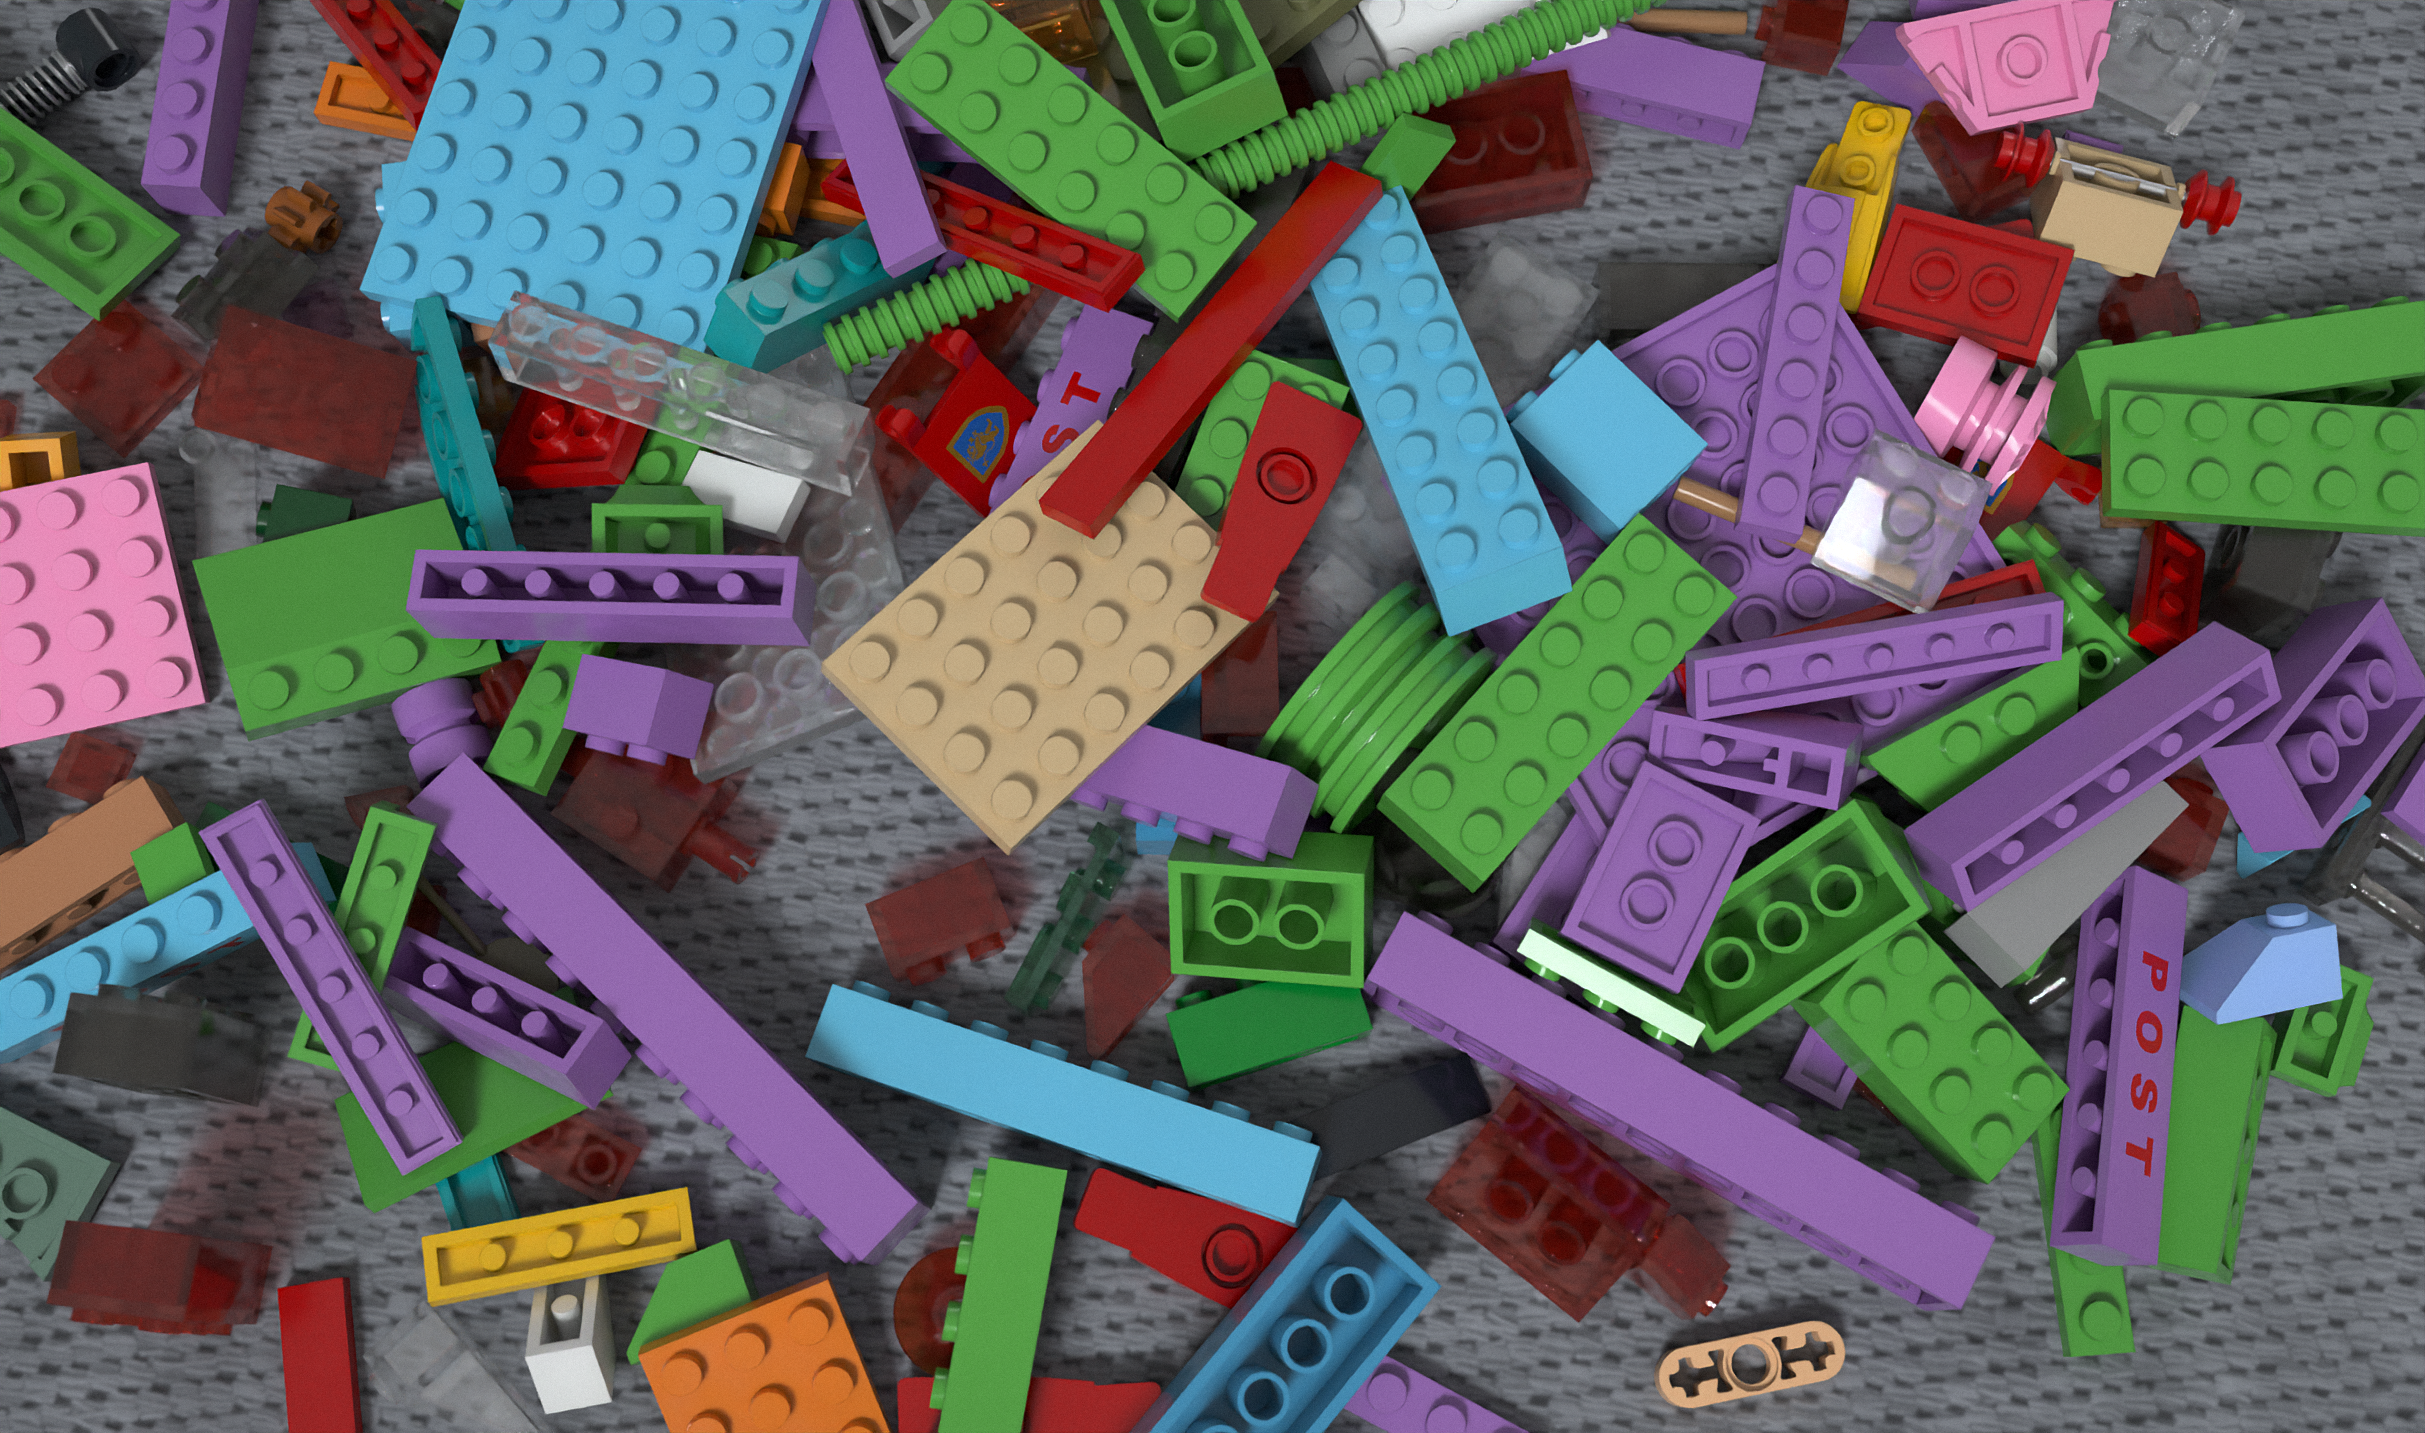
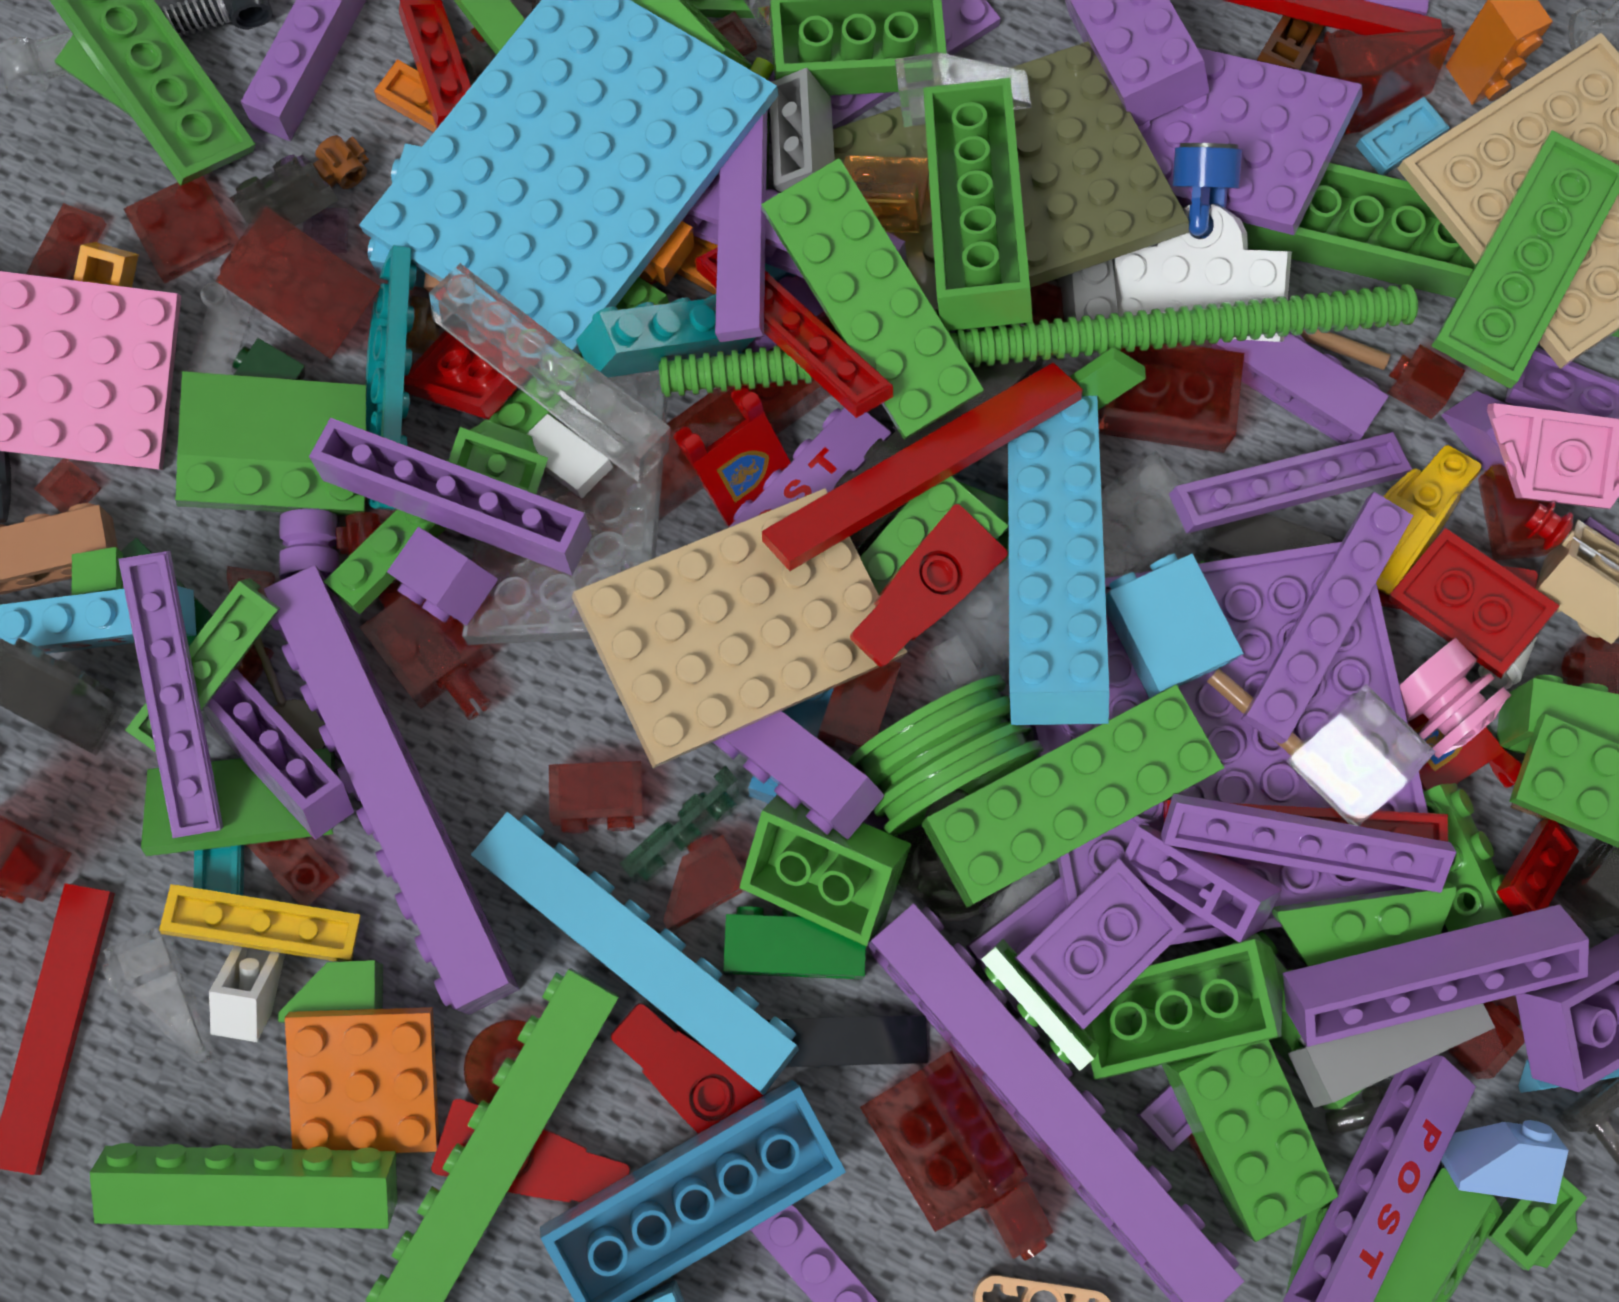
camera: 15 degrees right, 0 degrees up
none -> medium lavender plate [1169,432,1412,533]

